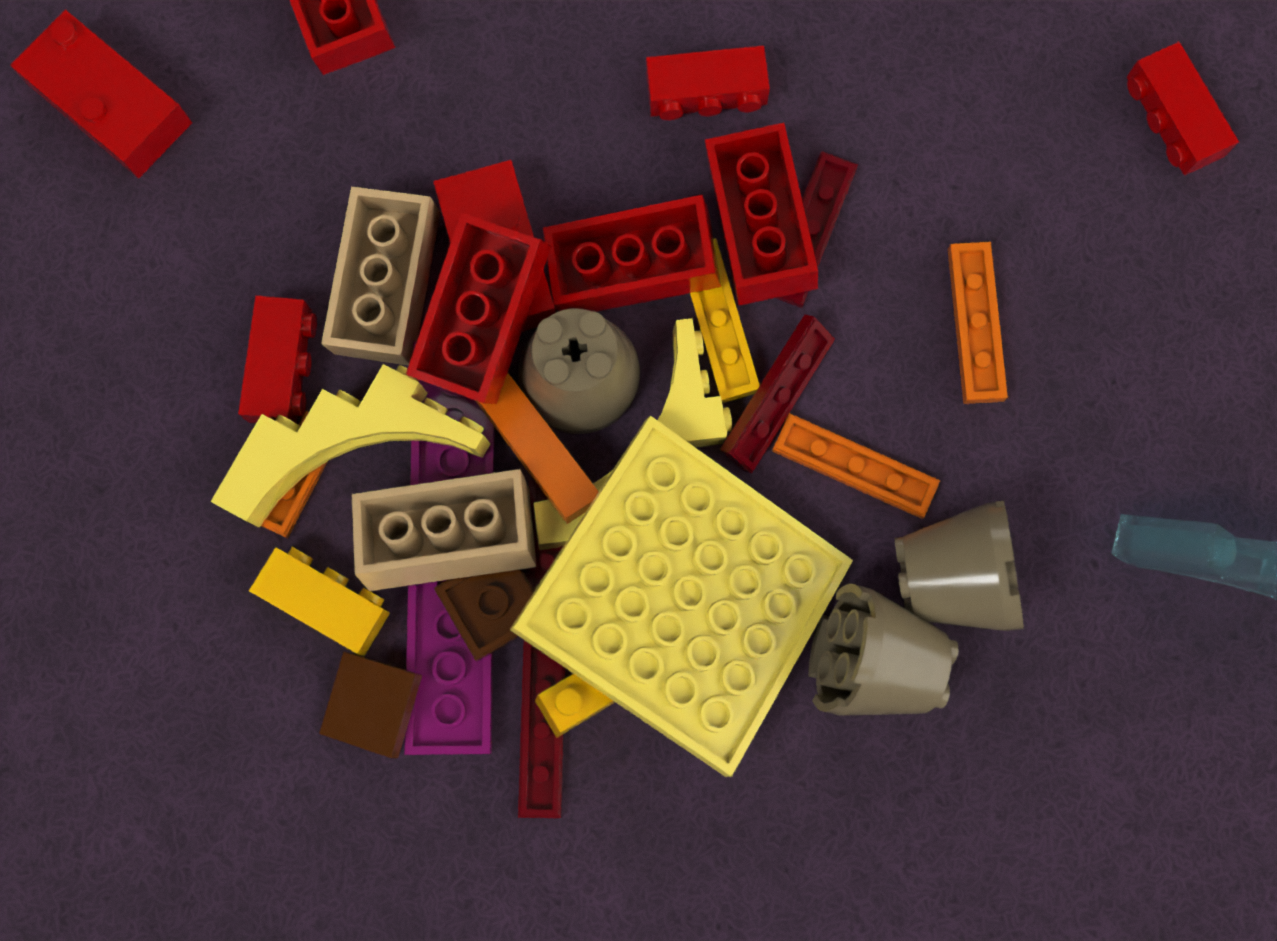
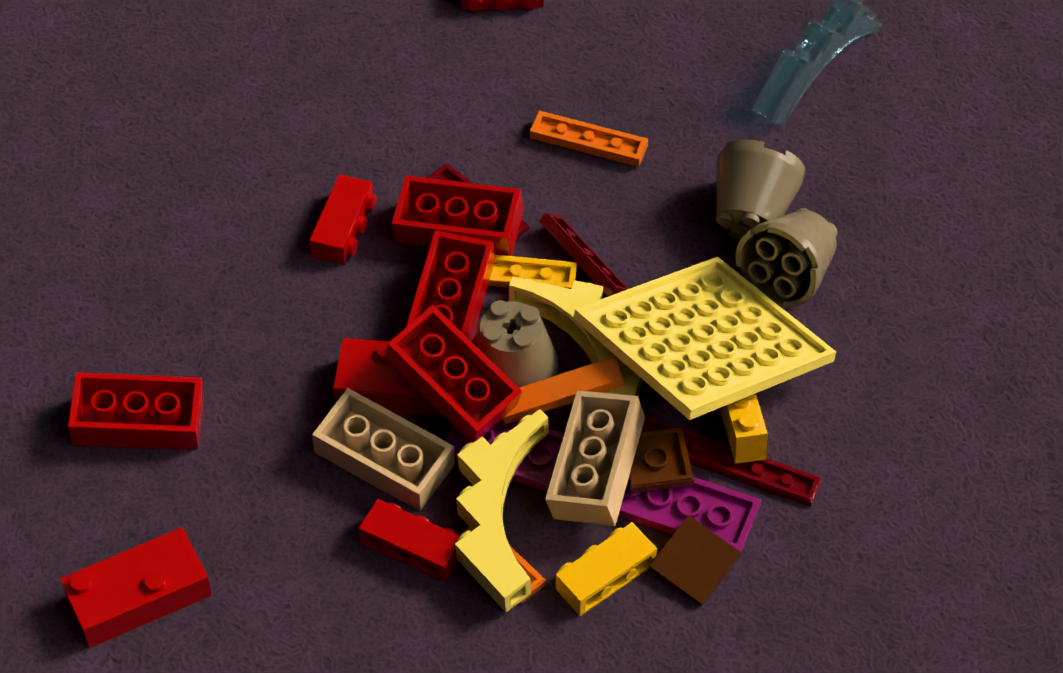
camera: 70 degrees left, 25 degrees down
orange tile [772,413,940,519] -> none

